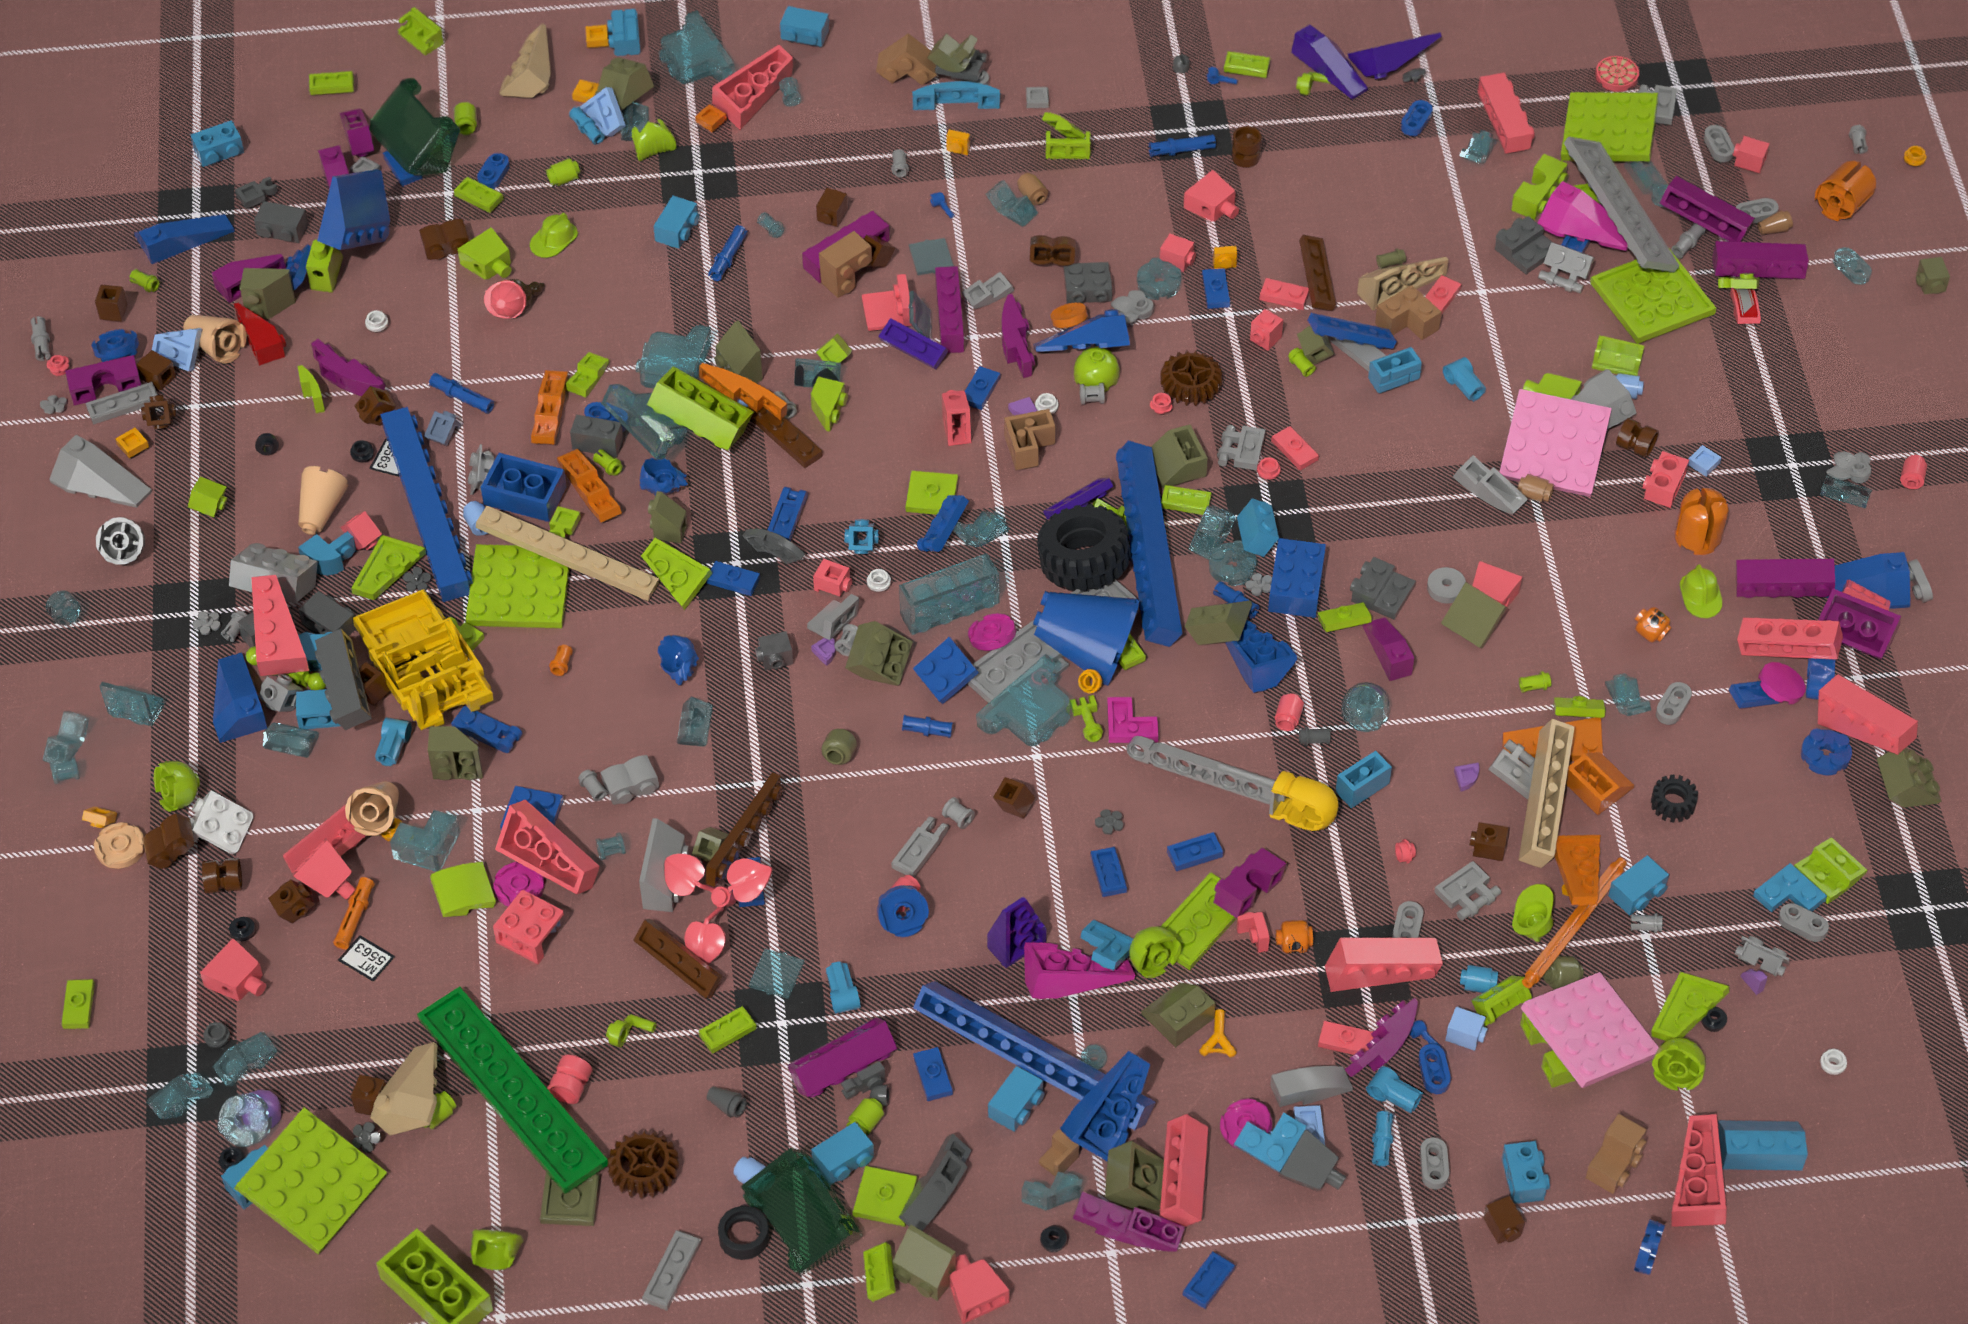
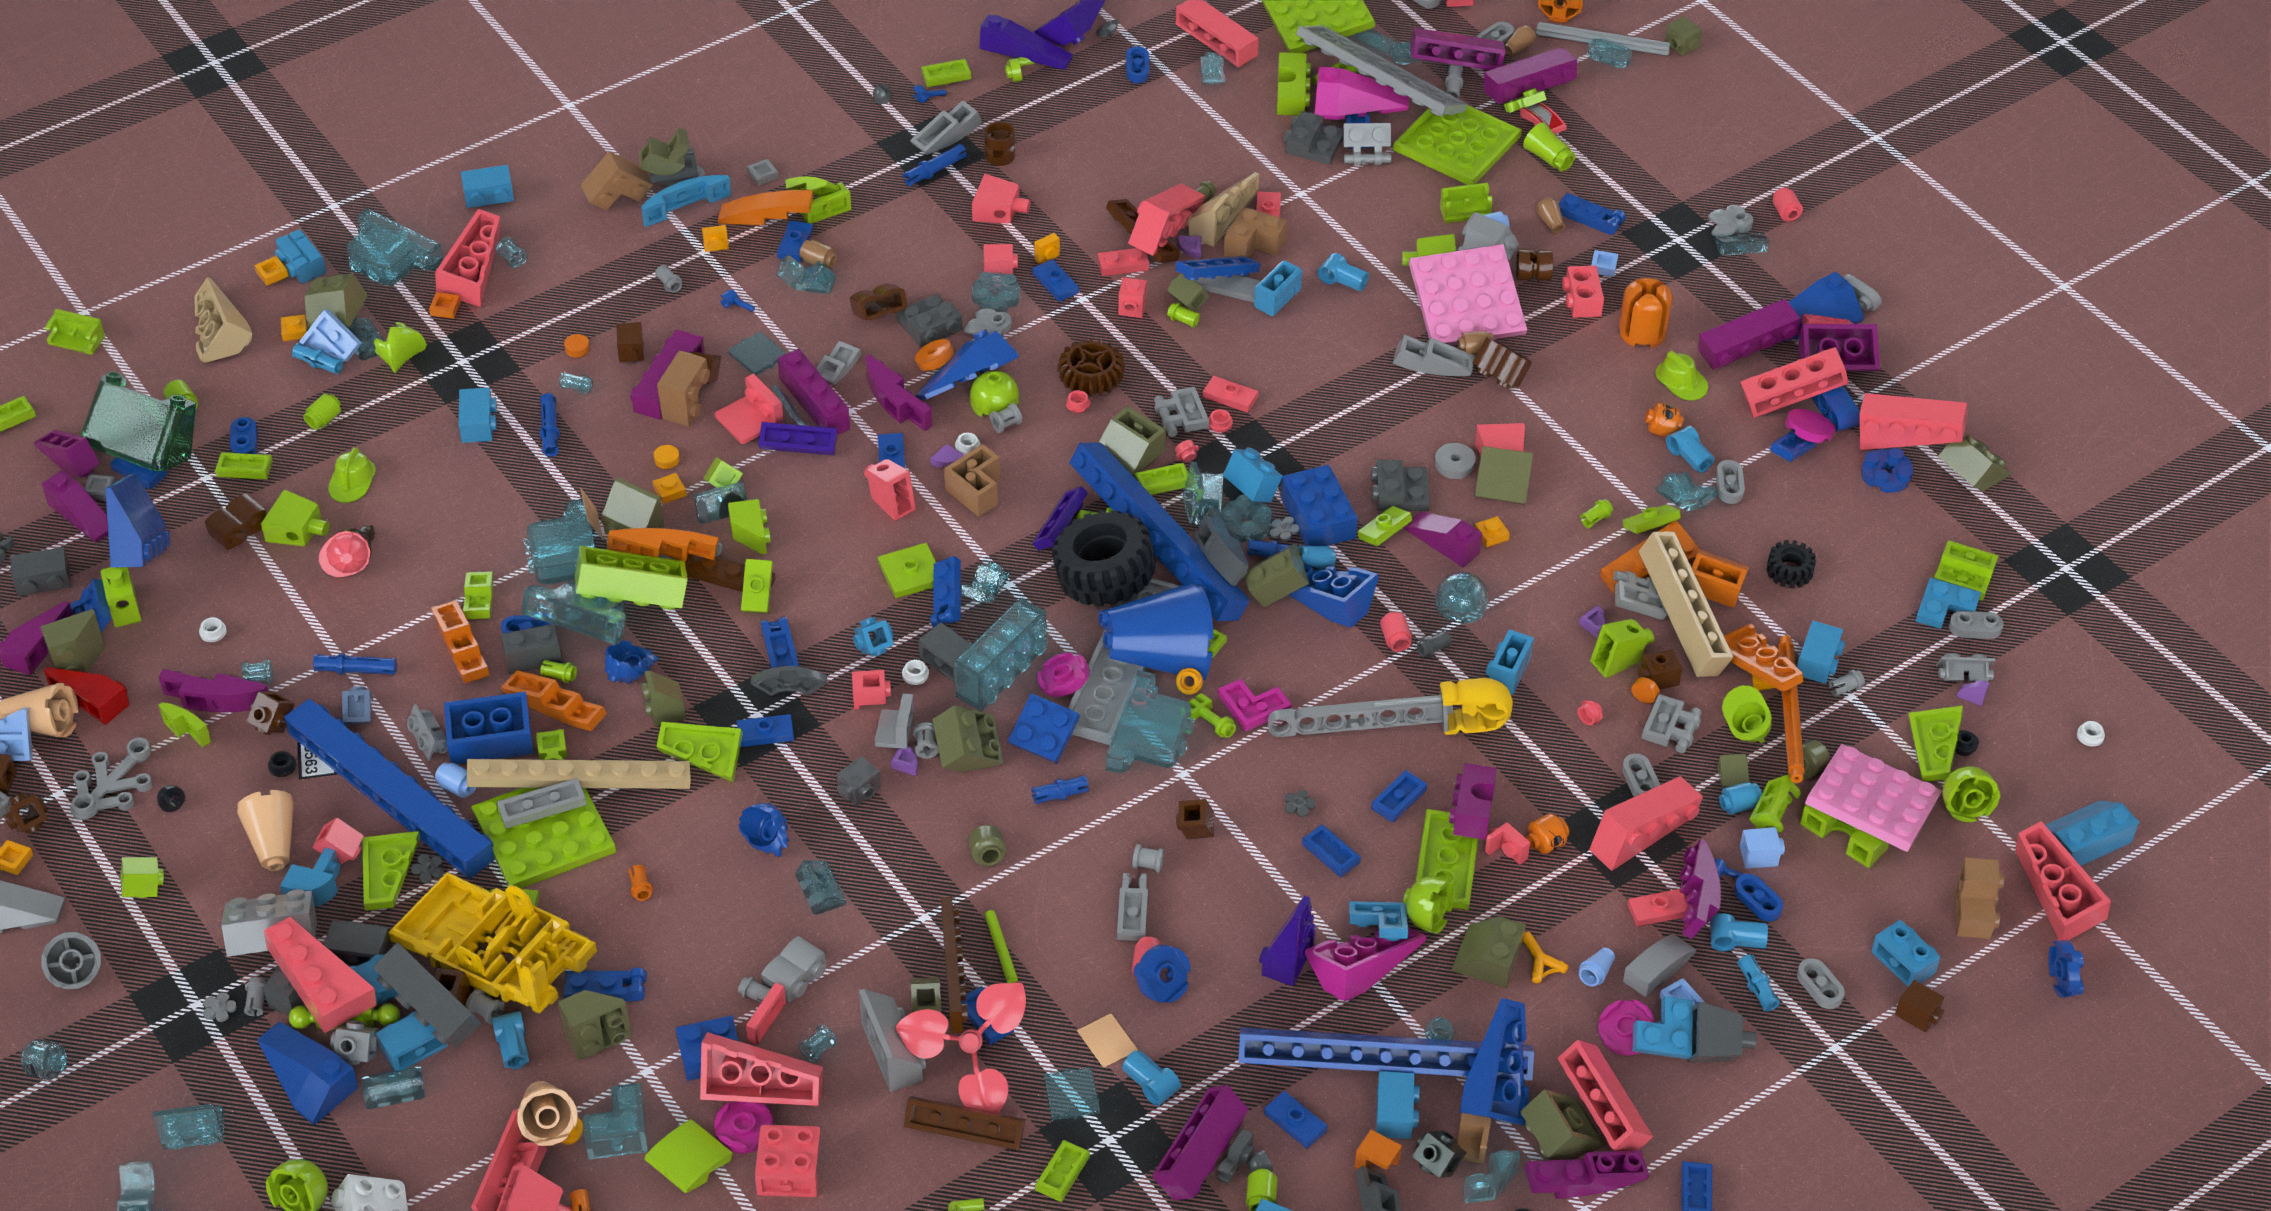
camera: 30 degrees left, 5 degrees down
none -> light grey plant [70,738,153,820]
none -> clear light blue bush [242,659,273,683]
none -> light grey bush [466,989,505,1024]
none -> light grey plate [497,778,586,829]
none -> orange tile [564,334,590,358]
none -> light nougat sticker [580,487,603,540]
none -> light orange plate [652,473,687,504]
none -> light orange tile [654,445,680,469]
none -> orange slope [718,190,814,225]
none -> lime plate [741,559,773,614]
none -> coral tile [746,983,786,1046]
none -> blue plate [777,221,813,262]
none -> light grey slope [910,100,983,155]
none -> dark grey brick [918,623,980,685]
none -> lime bar [984,910,1018,983]
none -> light nougat sticker [1077,1014,1138,1067]
none -> coral wedge [1128,183,1206,256]
none -> coral plate [1175,440,1199,463]
none -> medium lavender tile [1177,236,1201,259]
none -> clear light blue piece [1182,462,1204,524]
none -> dark grey slope [1194,507,1249,586]
none -> dark azure cone [1298,545,1336,570]
none -> orange panel [1354,1130,1402,1170]
none -> pearl dark grey brick [1412,1130,1467,1178]
none -> reddish brown brick [1472,337,1532,389]
none -> light orange plate [1474,516,1510,548]
none -> lime plant [1523,122,1576,172]
none -> light grey axle [1536,22,1670,56]
none -> medium nougat cone [1537,197,1565,234]
none -> blue plate [1559,193,1626,235]
none -> light blue cone [1579,948,1615,987]
none -> lime torso [1590,619,1654,678]
none -> orange tile [1631,677,1660,704]
none -> dark azure piece [1666,426,1715,473]
none -> olive slope [1717,754,1749,789]

